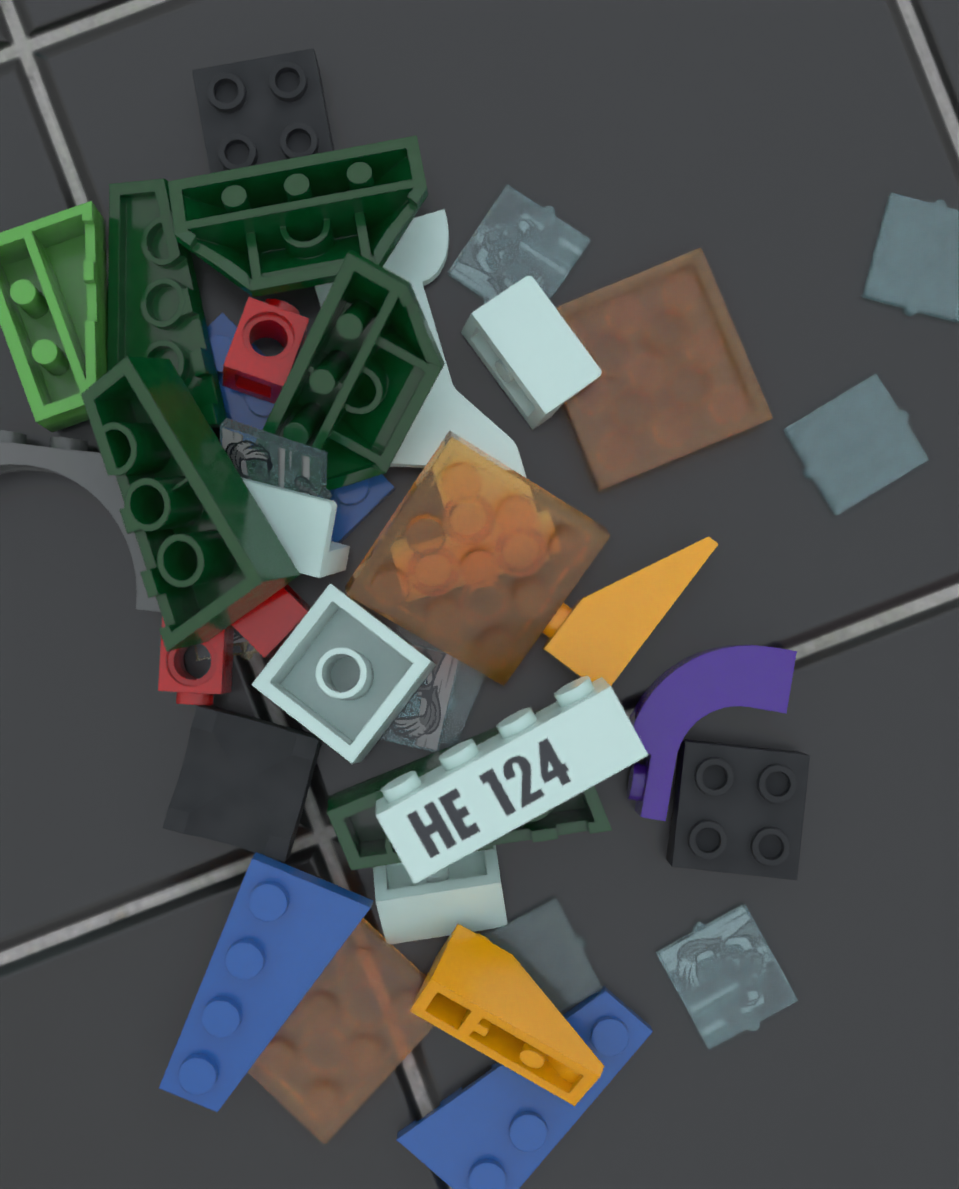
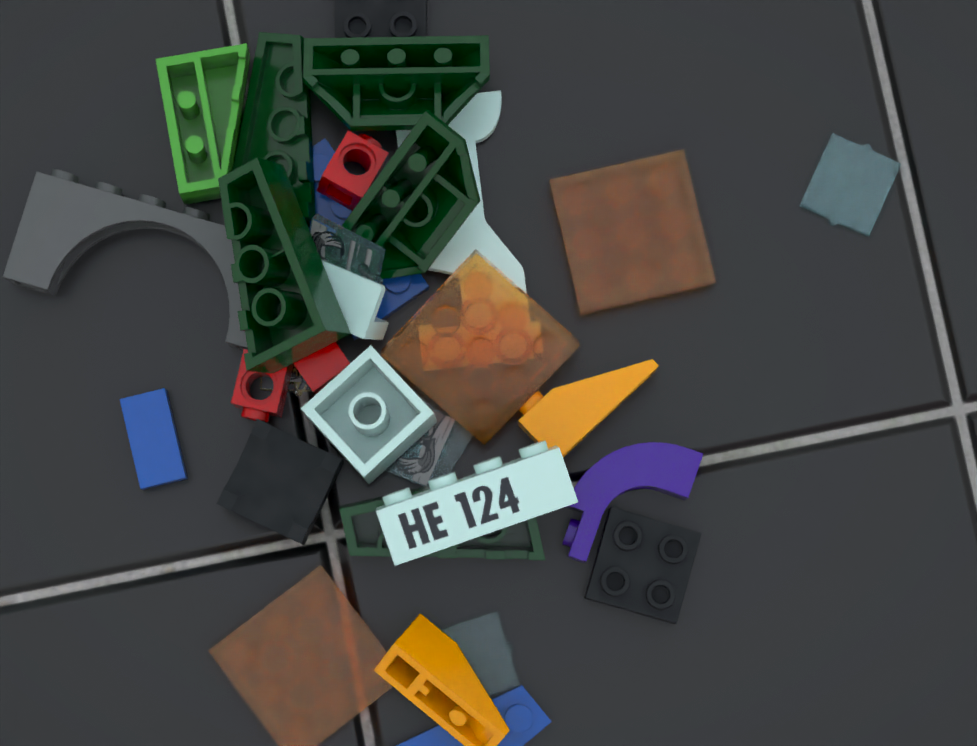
camera: 15 degrees right, 5 degrees down
blue wing [159,852,373,1112] -> none
light aqua panel [373,845,508,944] -> none
clear light blue piece [448,184,590,304] -> none
light aqua panel [461,276,602,430] -> none
clear light blue piece [656,904,798,1050] -> none
clear light blue piece [783,374,929,515] -> none
none -> blue tile [120,388,188,490]

